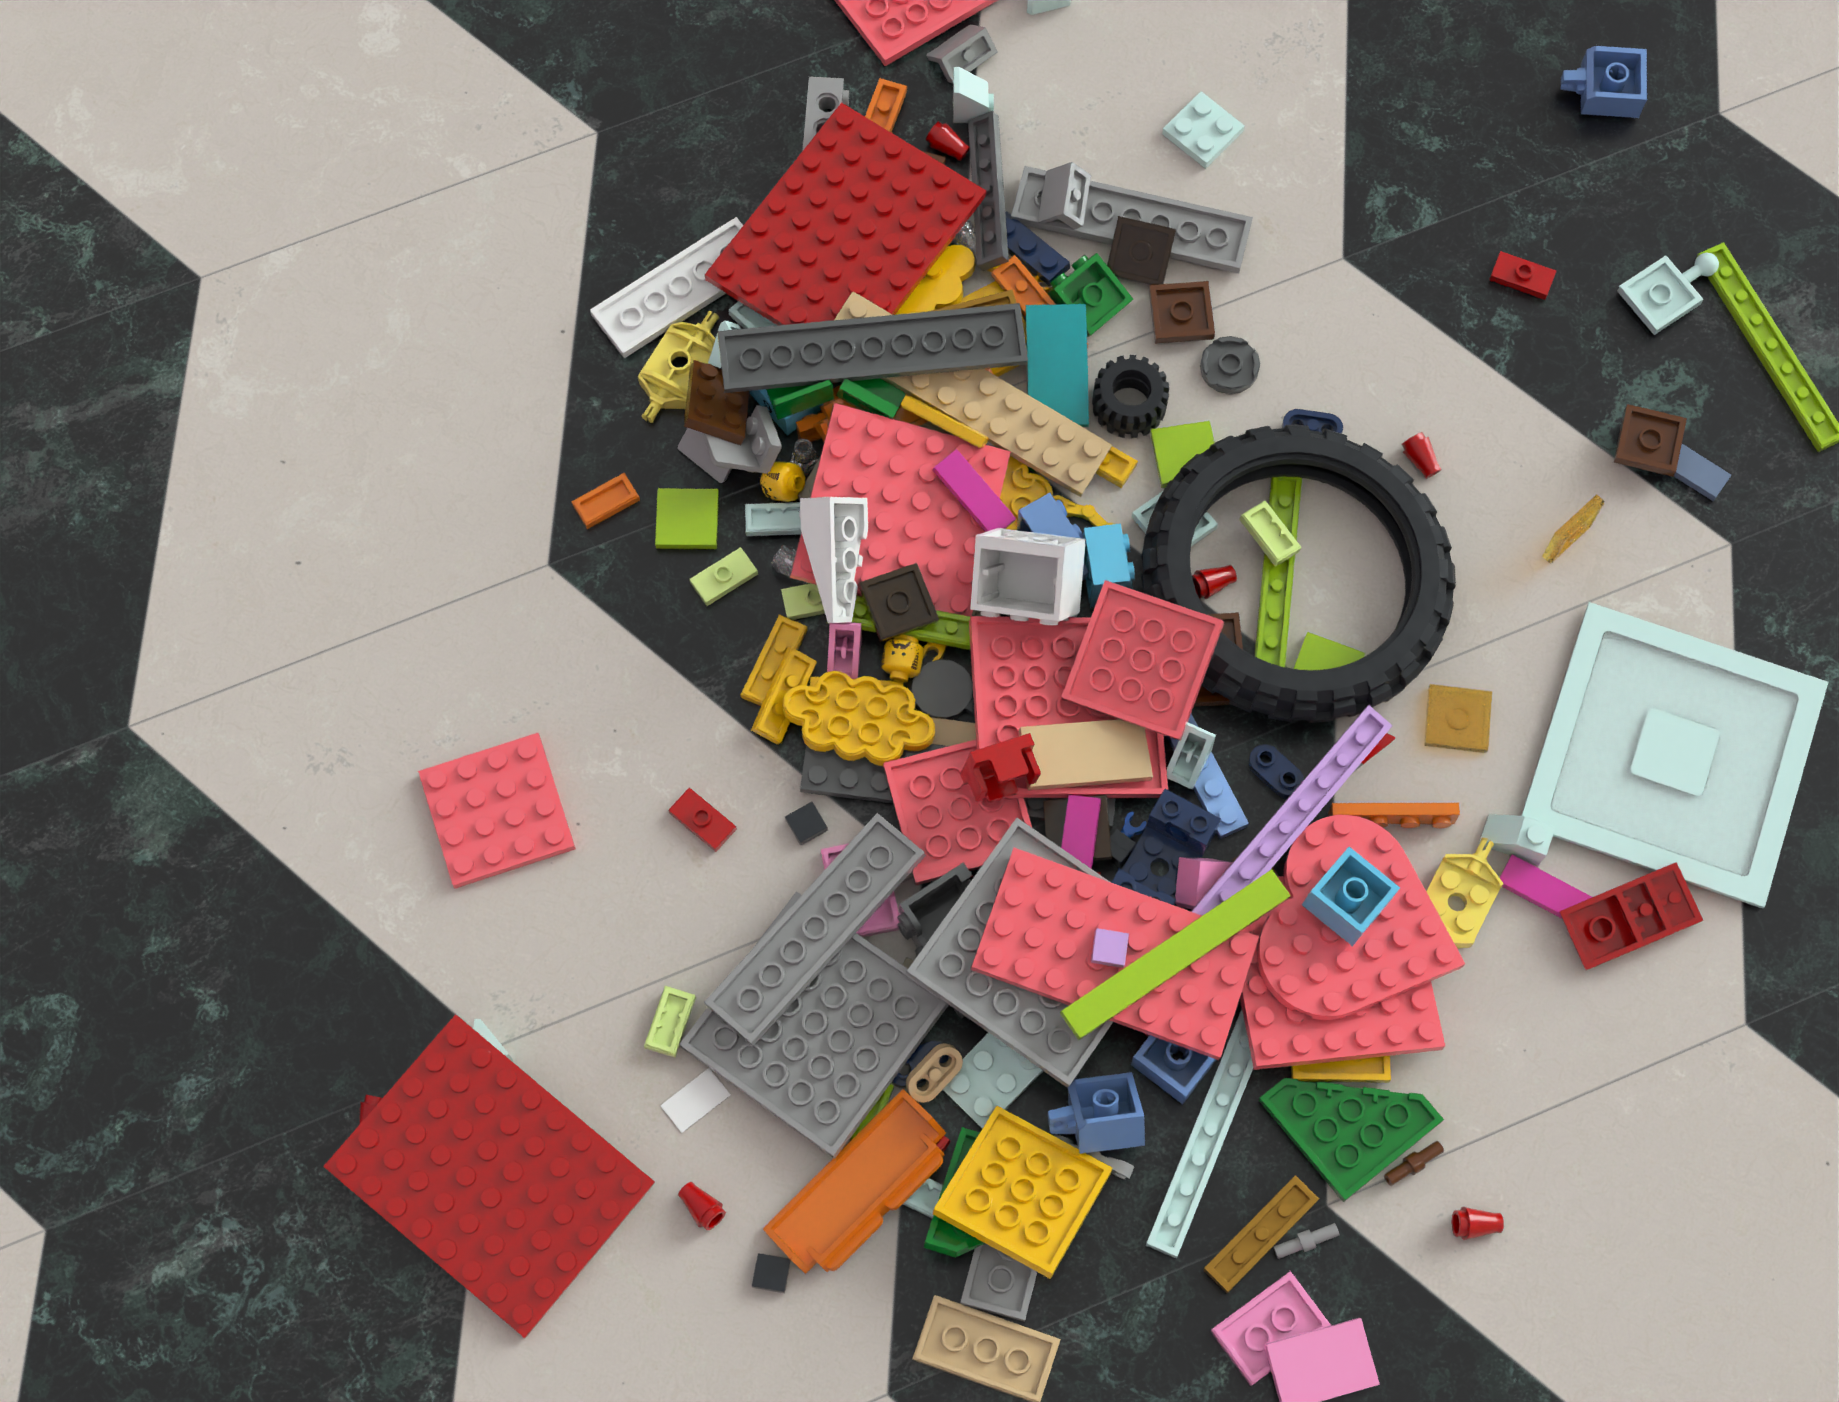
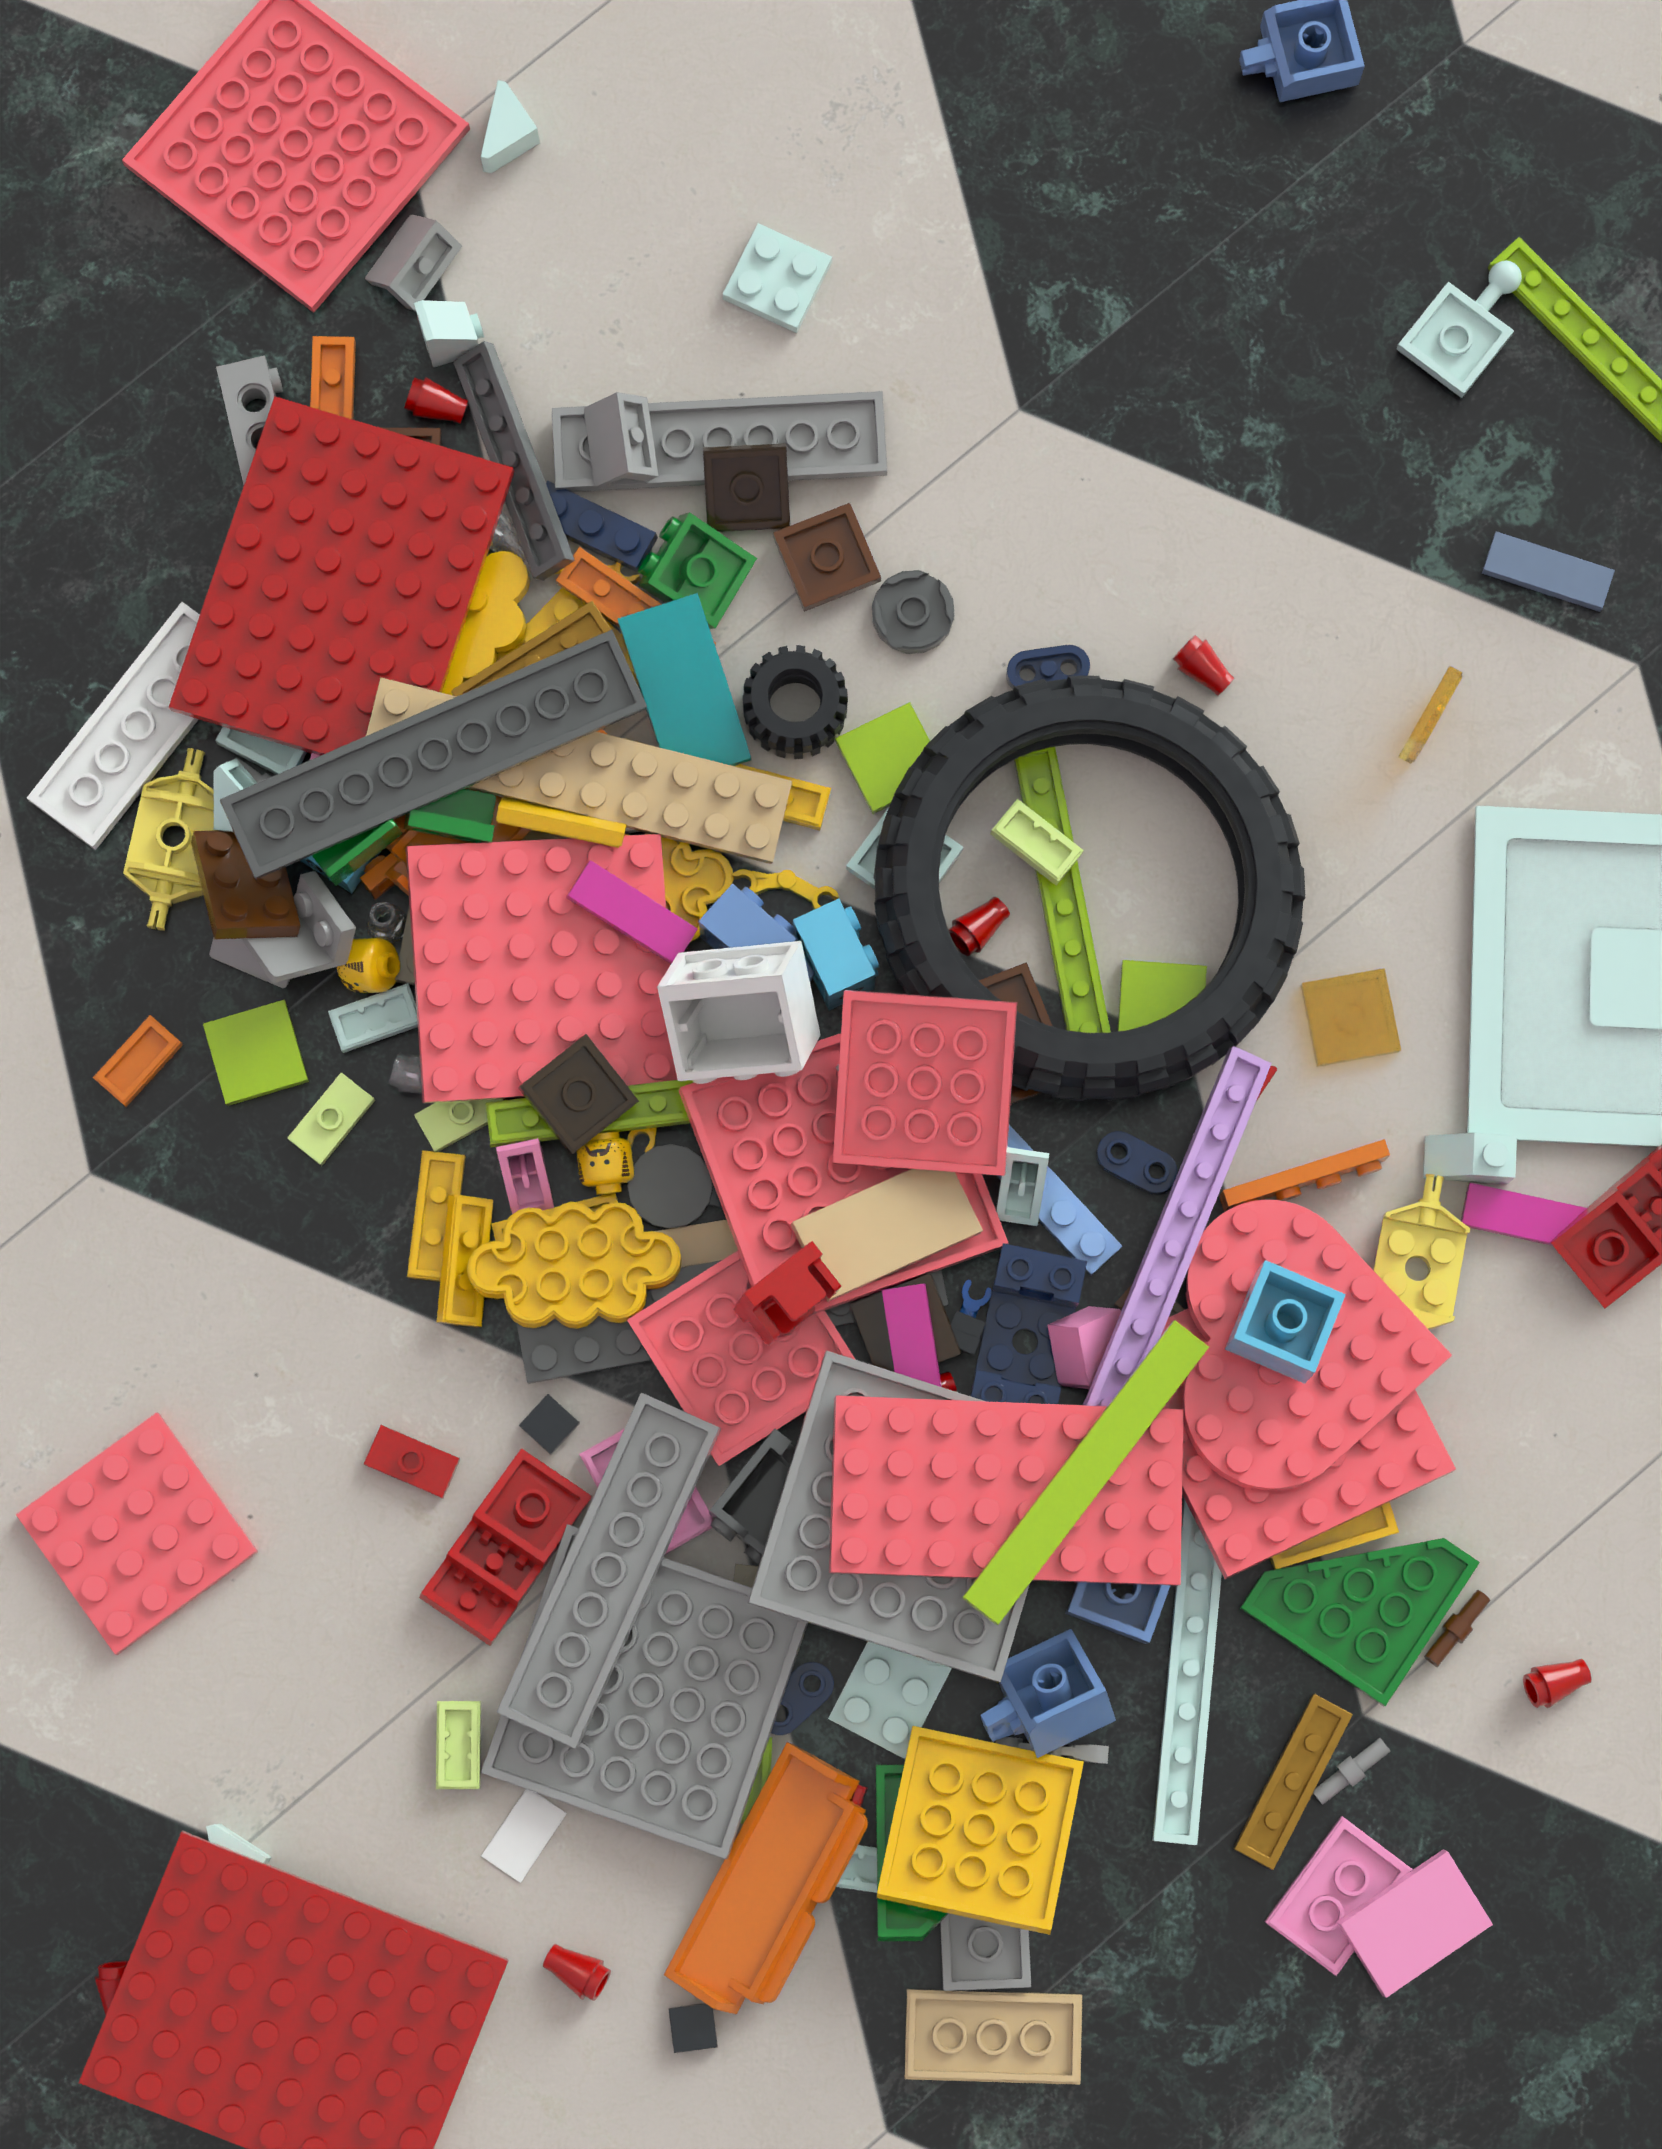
camera: 20 degrees left, 10 degrees up
white wedge [799,497,868,623] -> none
tan plate [906,1043,963,1103] -> none
lavender tile [1091,928,1129,968] -> none
red plate [1489,251,1556,300] -> none
reddish brown plate [1614,404,1687,477] -> none
none -> red slope [419,1448,592,1646]

